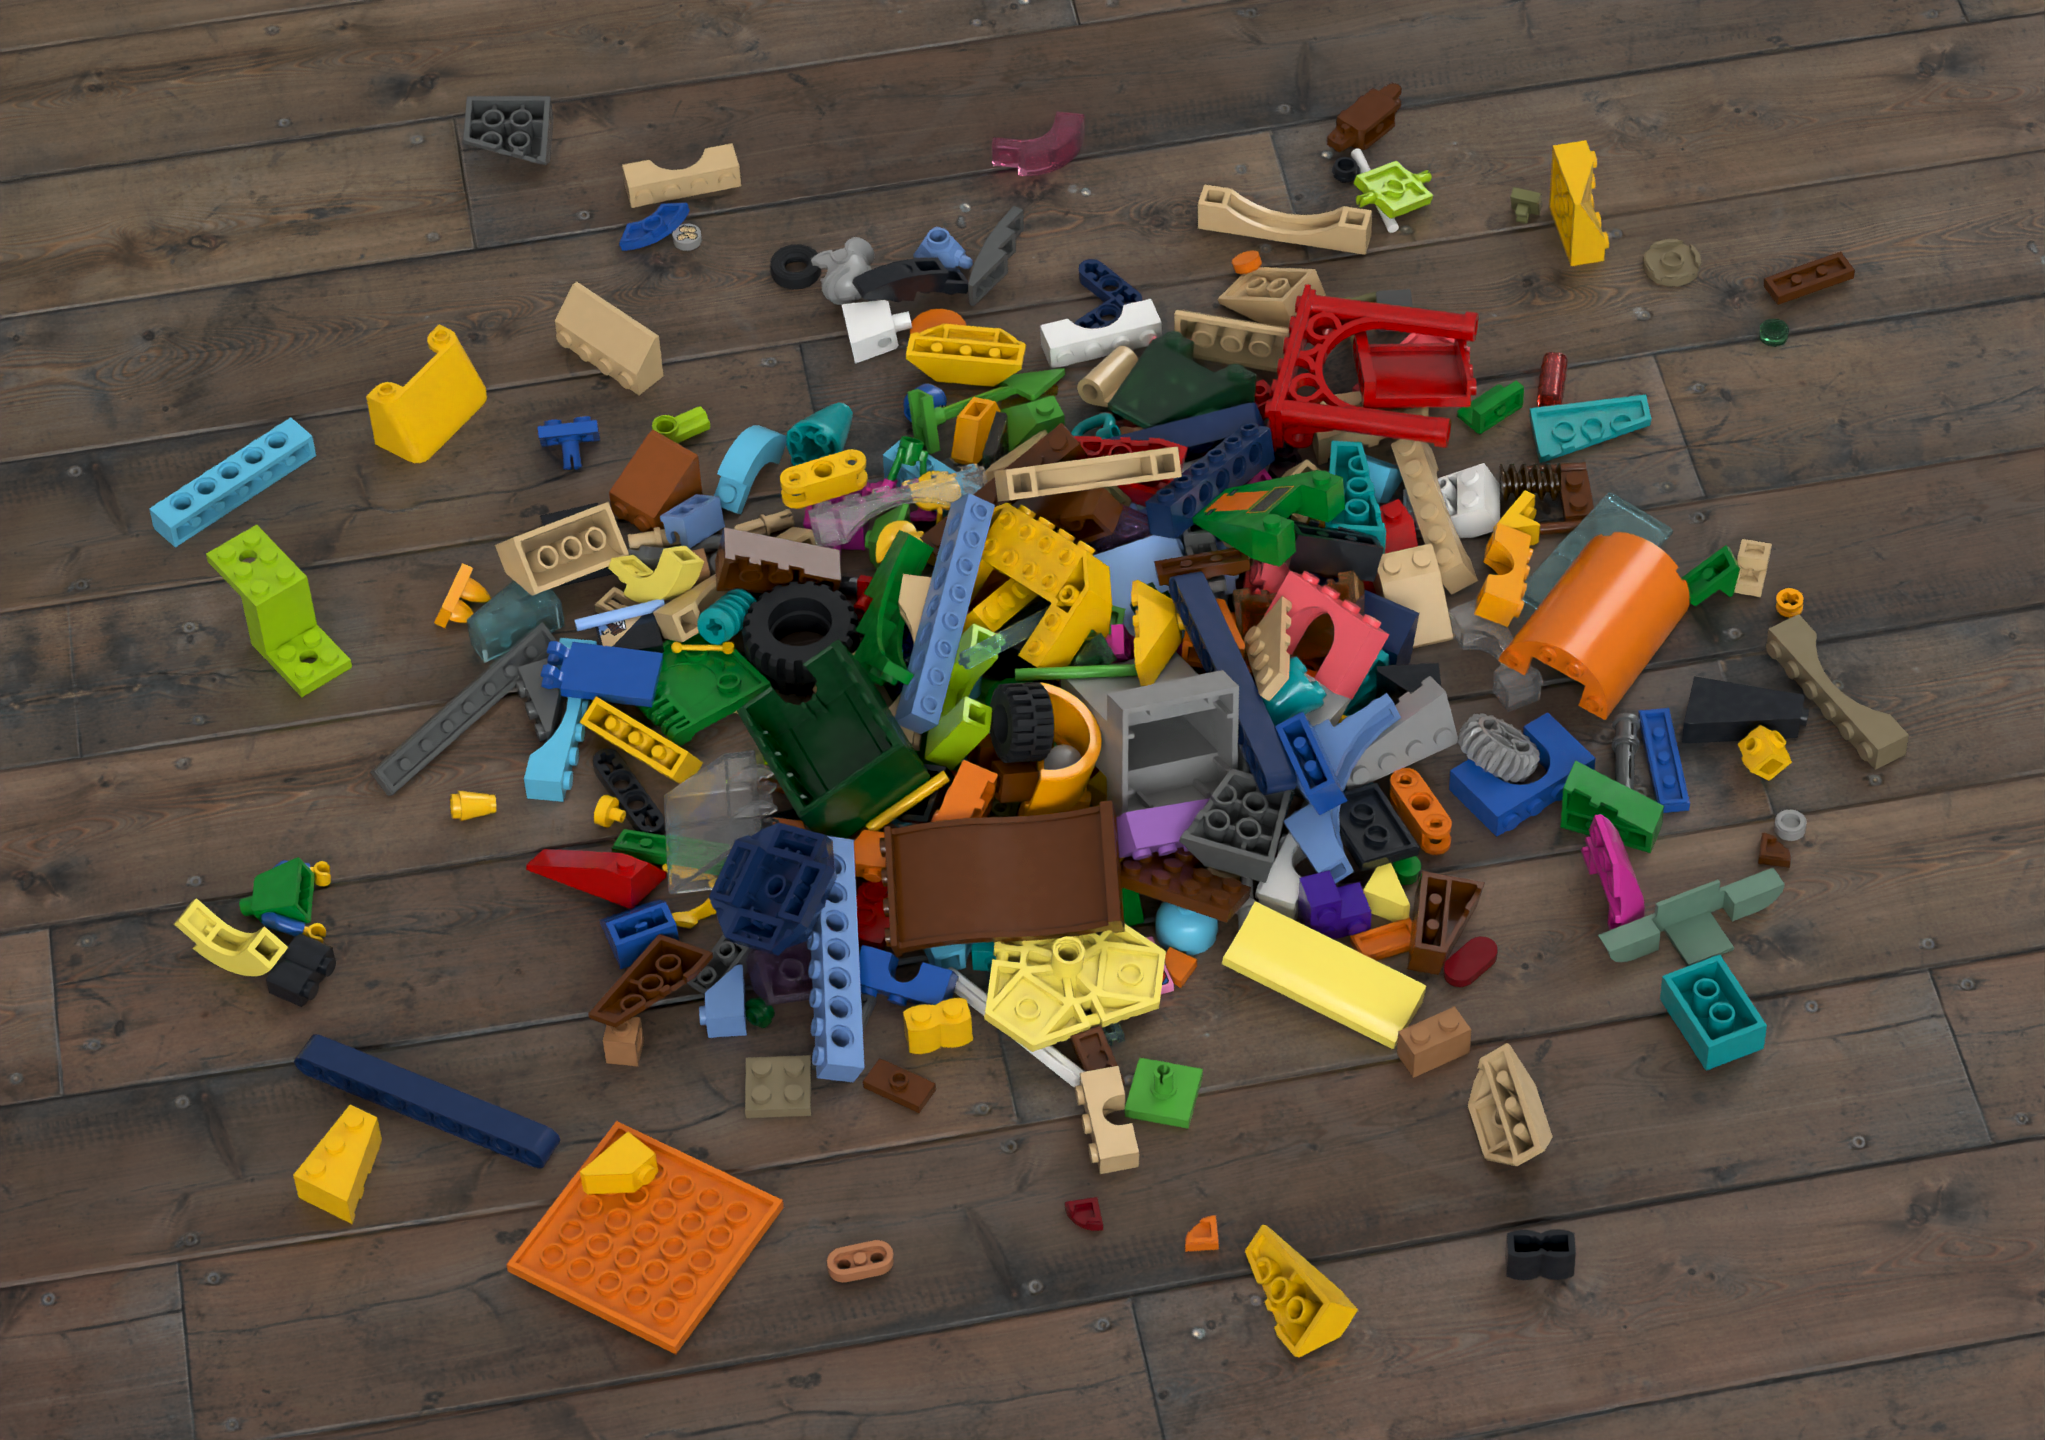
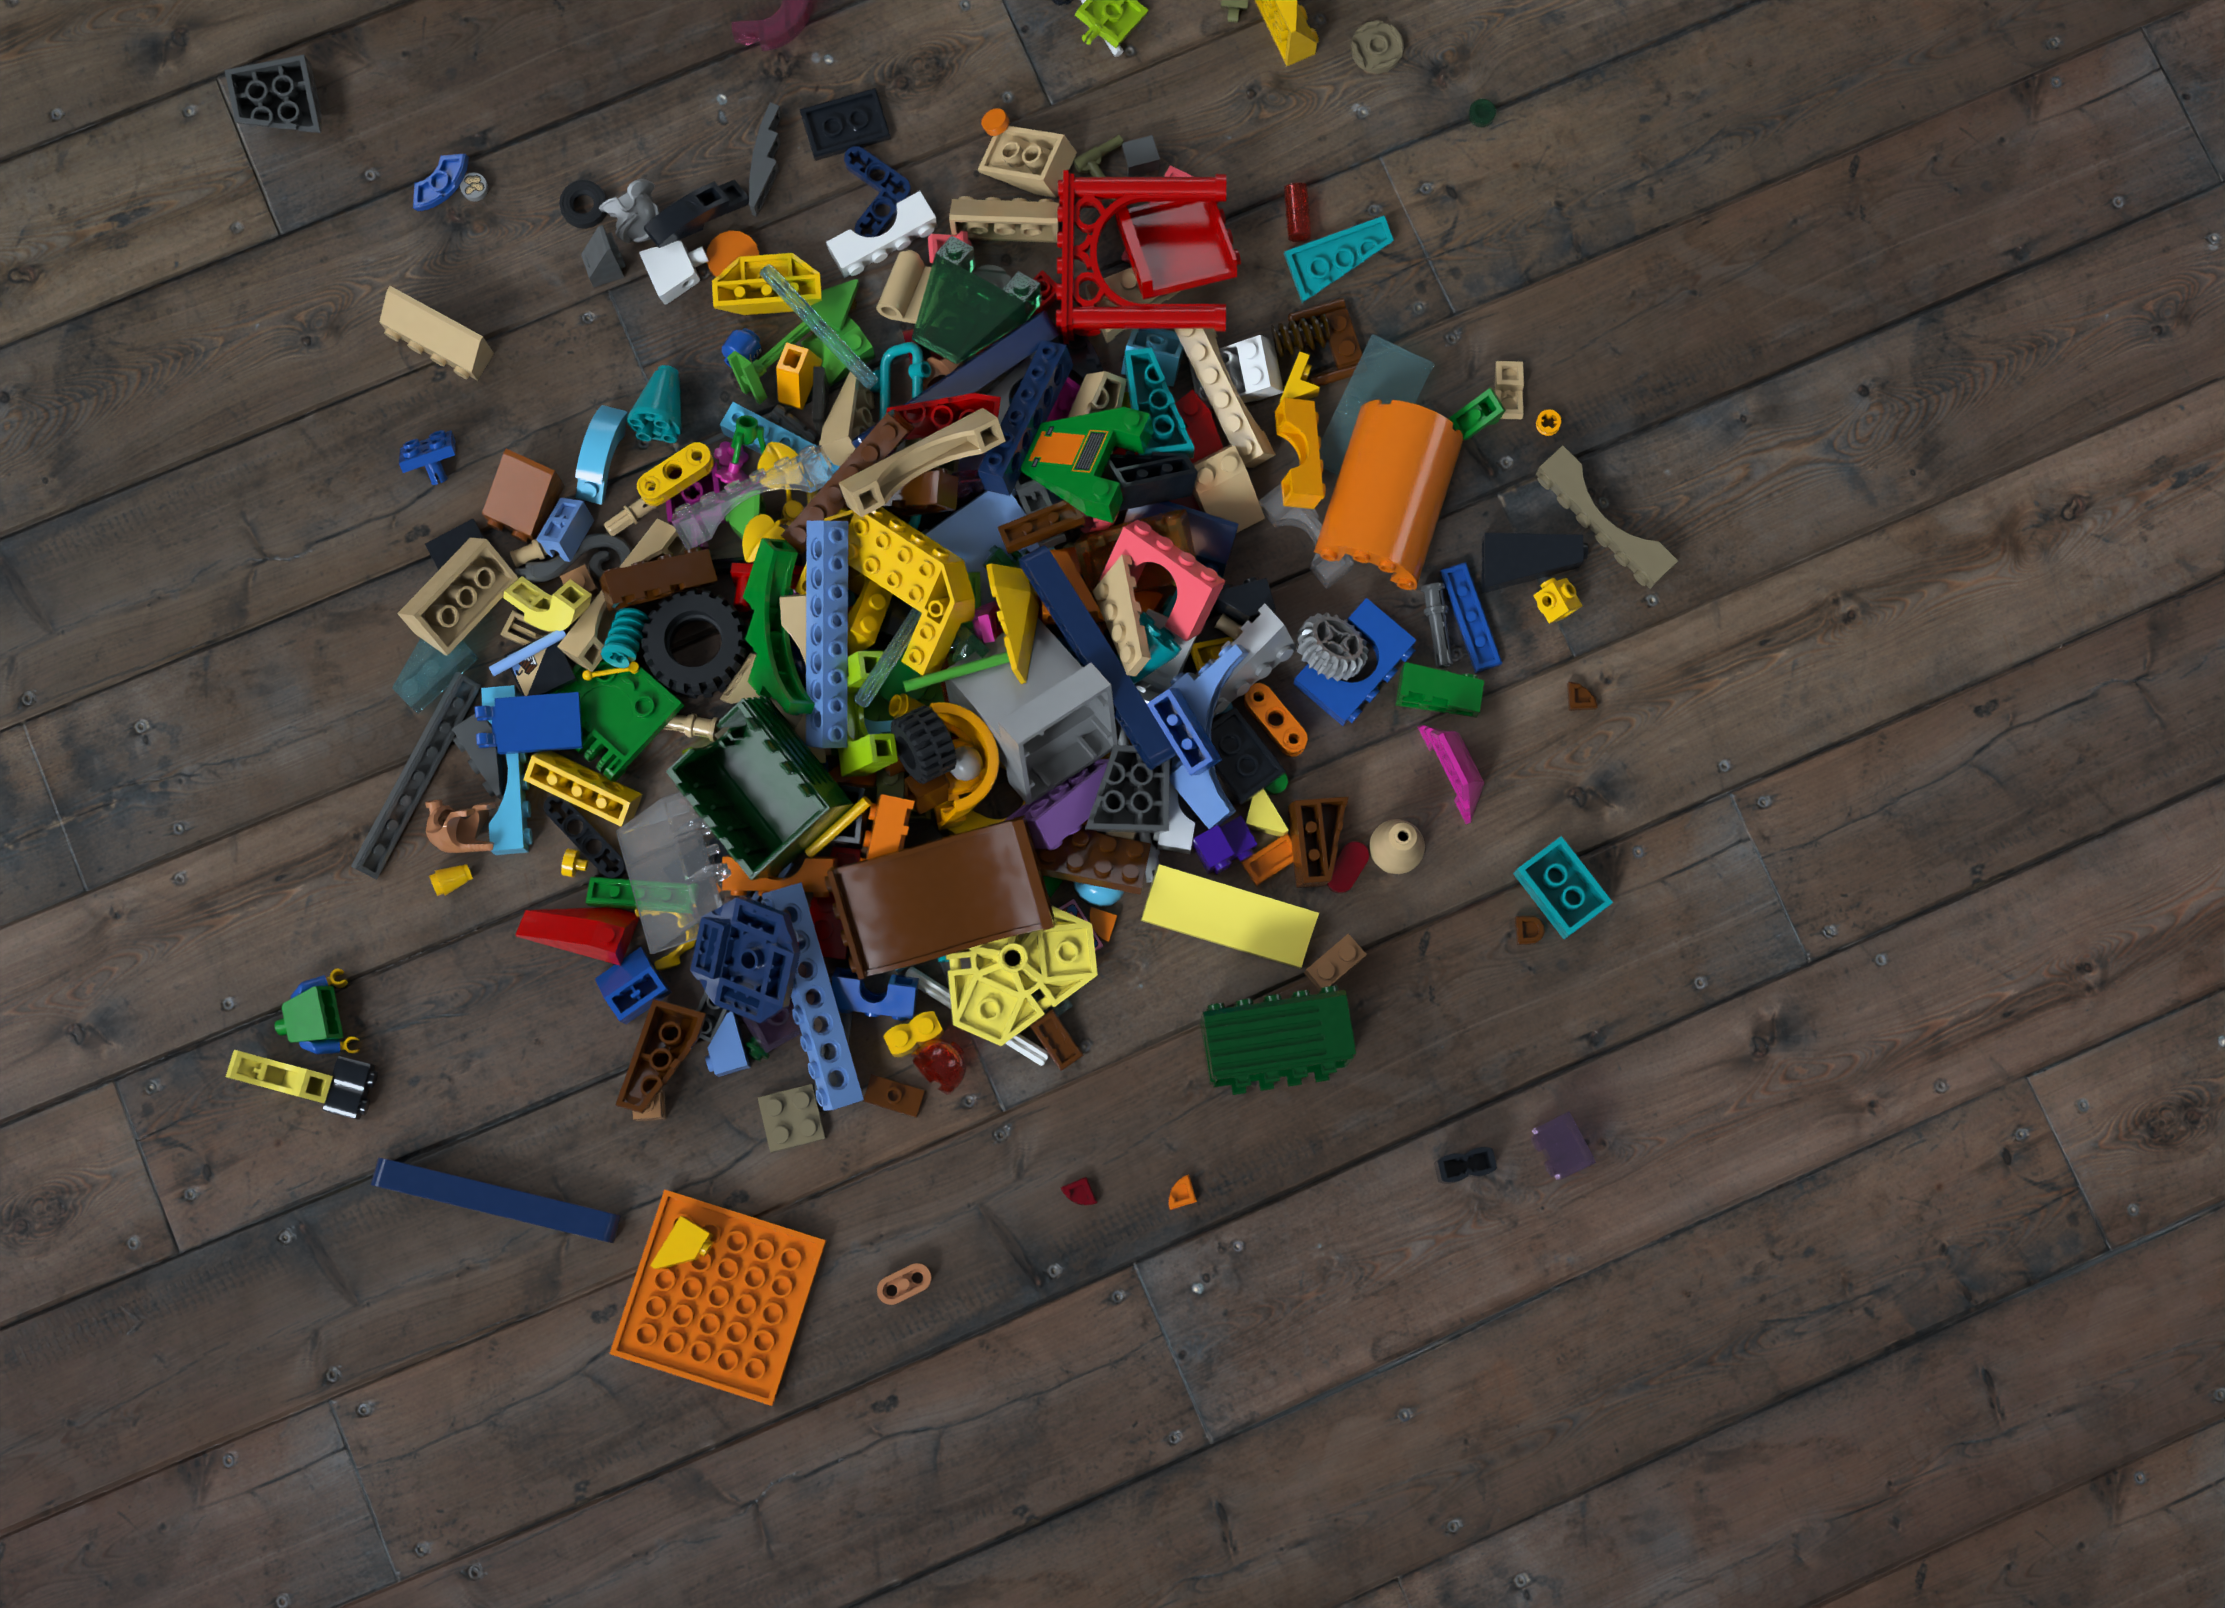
camera: 15 degrees left, 30 degrees up
medium azure brick [149,417,316,547] -> none
lime bracket [206,525,352,697] -> none
yellow wedge [293,1104,382,1224] -> none
yellow windscreen [366,324,487,463] -> none
light orange tile [434,563,492,628] -> none
tan arch [622,143,741,208] -> none
lime piece [652,406,710,444] -> none
medium blue rock [913,227,973,269] -> none
tan arch [1075,1066,1139,1174] -> none
bright green tile [1124,1057,1203,1129] -> none
tan arch [1198,184,1372,255] -> none
yellow wedge [1245,1224,1358,1357] -> none
green panel [1457,380,1524,435] -> none
tan wedge [1468,1043,1552,1166] -> none
sand green piece [1598,868,1785,966] -> none
reddish brown plate [1764,251,1855,305] -> none
light grey tile [1774,809,1807,841] -> none
none -> nougat piece [425,799,496,853]
none -> dark grey slope [581,225,626,287]
none -> clear light blue axle [760,264,878,389]
none -> black tile [799,88,891,161]
none -> clear red cylinder [911,1039,966,1095]
none -> dark green piece [1200,986,1356,1095]
none -> tan cone [1369,819,1425,875]
none -> reddish brown tile [1515,916,1545,945]
none -> clear purple slope [1531,1111,1596,1181]

